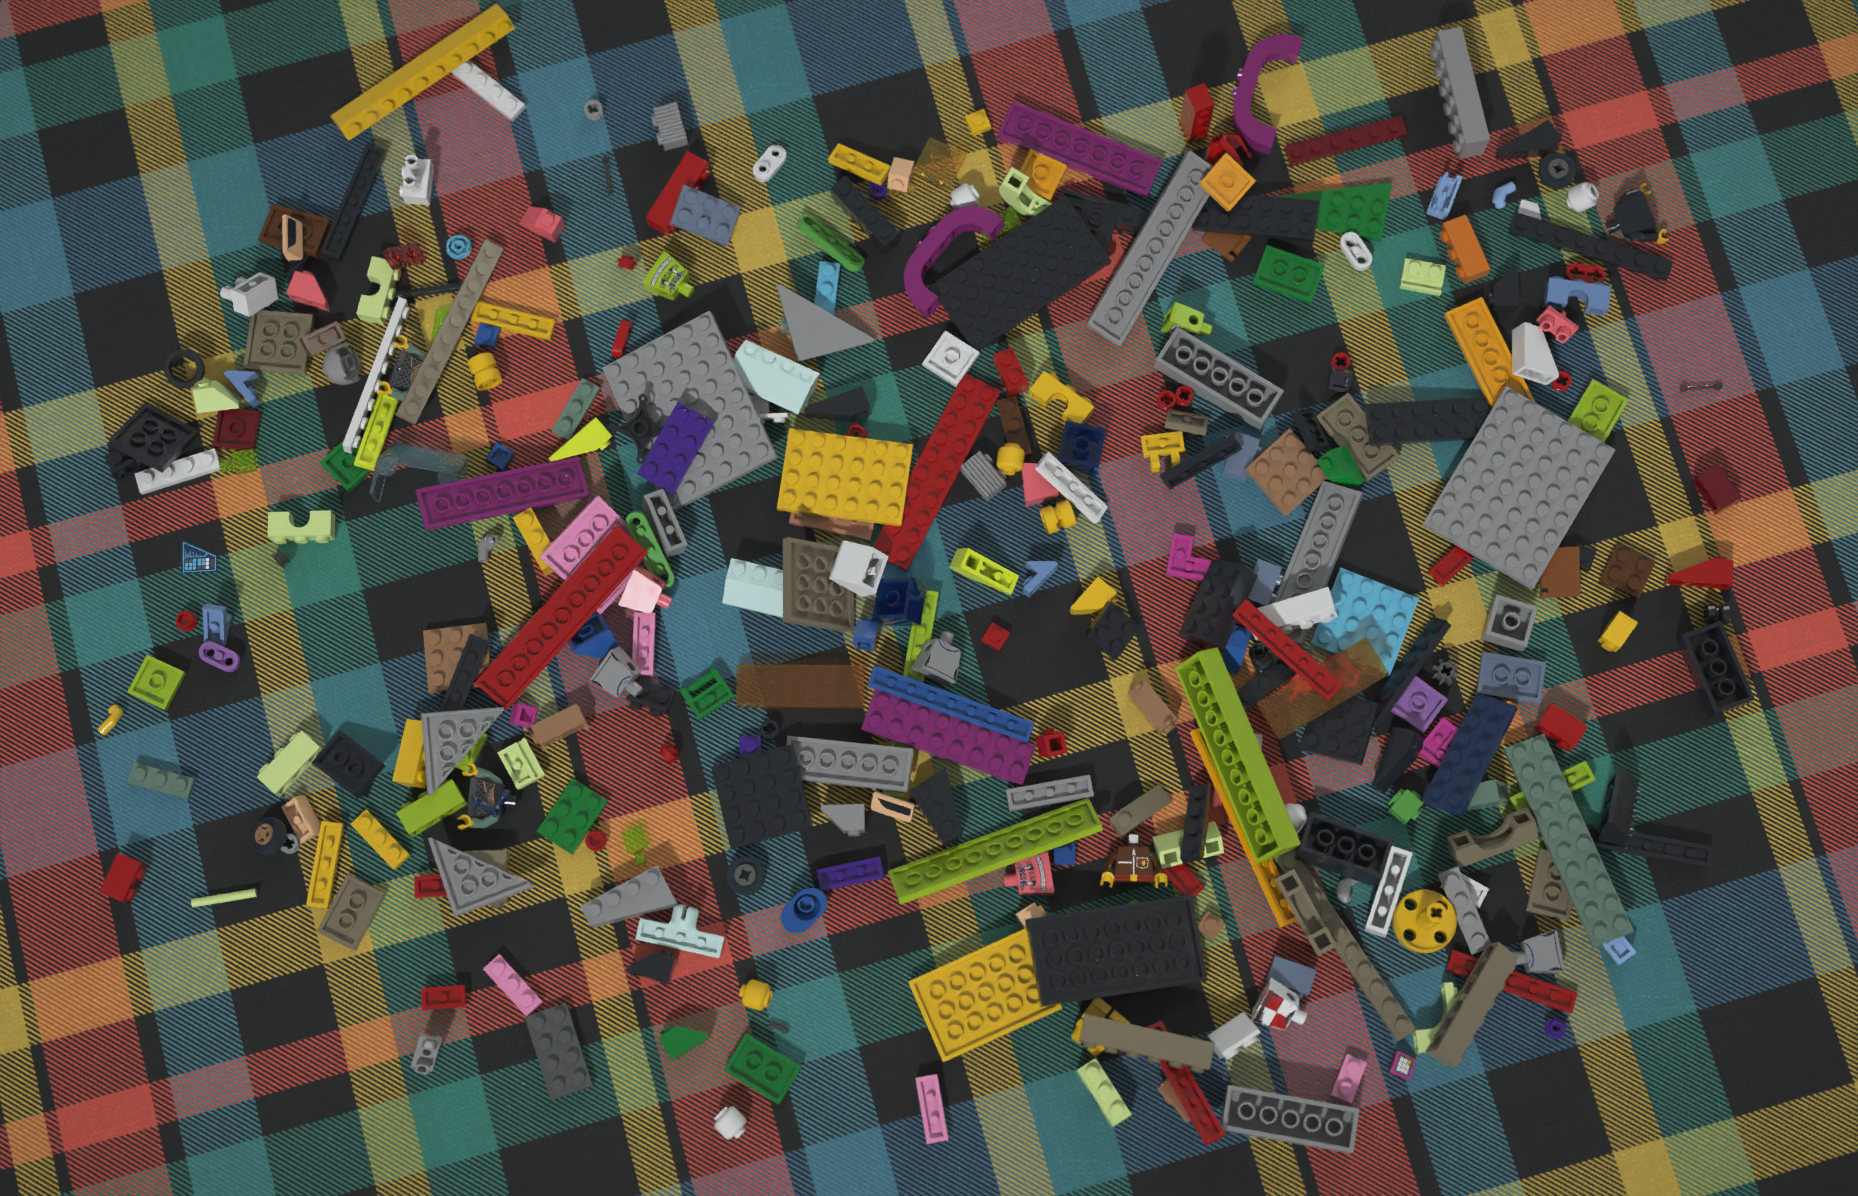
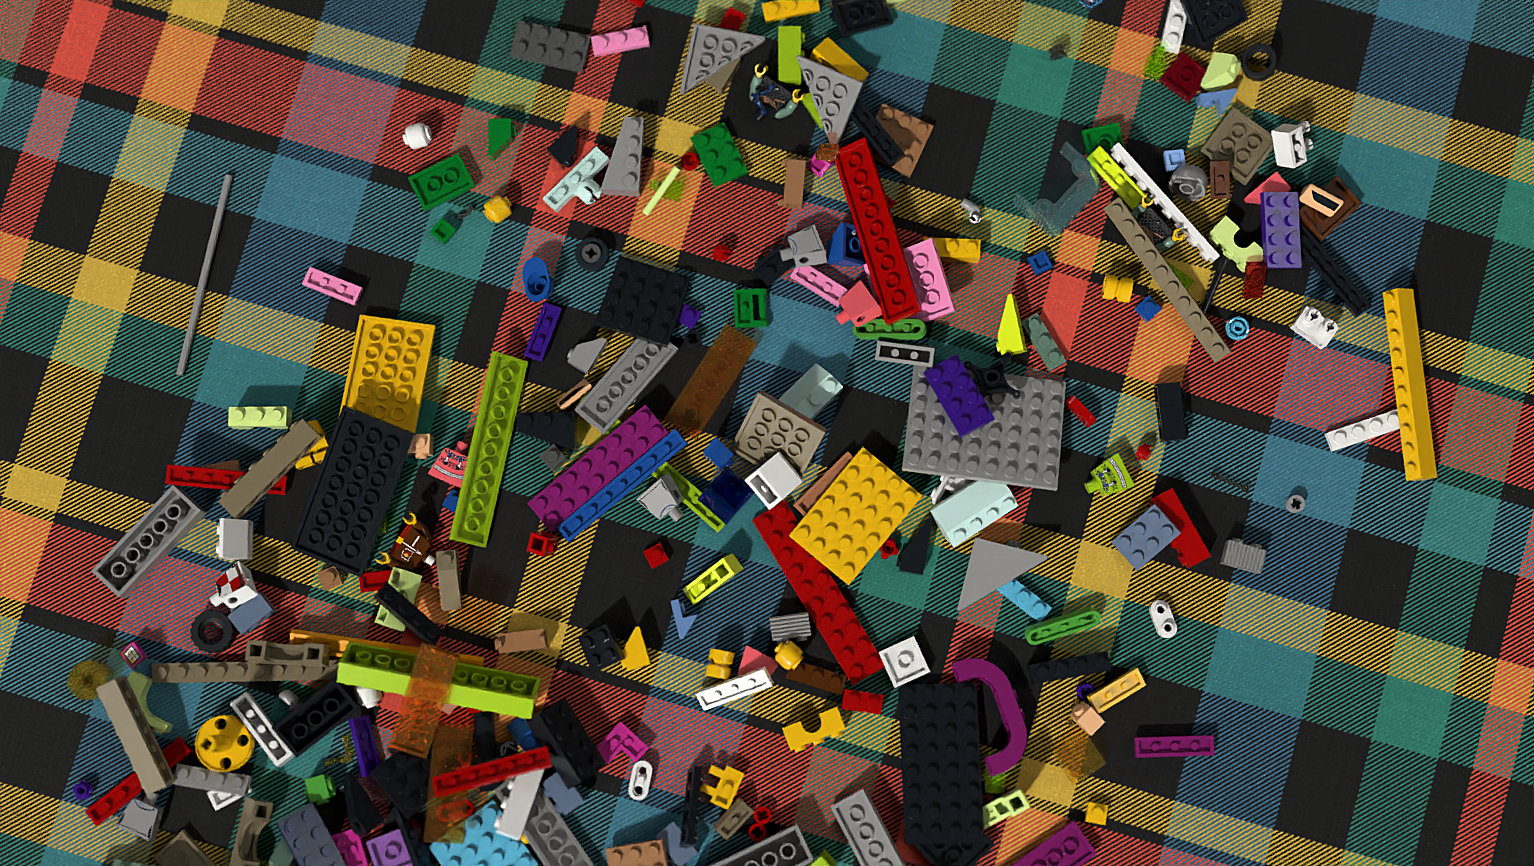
camera: 120 degrees right, 5 degrees up
yellowish green arch [268,510,335,544] -> none
magenta plate [415,456,589,532] -> none
yellow tile [471,301,556,341] -> none
yellowish green plate [498,738,546,790] -> none
coral slope [519,207,565,243] -> none
white head [949,183,981,210] -> none
light grey plate [1006,775,1094,812] -> none
light orange plate [1020,149,1067,202] -> none
clear blue brick [1057,421,1107,475] -> none
bright pink plate [1330,1054,1367,1104] -> none
none -> clear yellow brick [67,661,114,700]
none -> black tyre [190,610,237,653]
none -> clear yellow piece [325,735,354,767]
none -> dark purple plate [348,715,381,777]
none -> clear orange plate [389,642,460,759]
none -> green plate [429,218,457,245]
none -> dark grey brick [539,444,568,473]
none -> white plate [629,761,653,800]
none -> yellowish green bar [642,166,681,216]
none -> clear orange plate [815,144,840,162]
none -> magenta plate [1134,735,1215,758]
none -> black brick [1153,382,1189,443]
none -> light blue plate [1163,149,1186,171]
none -> dark purple plate [1260,192,1302,269]

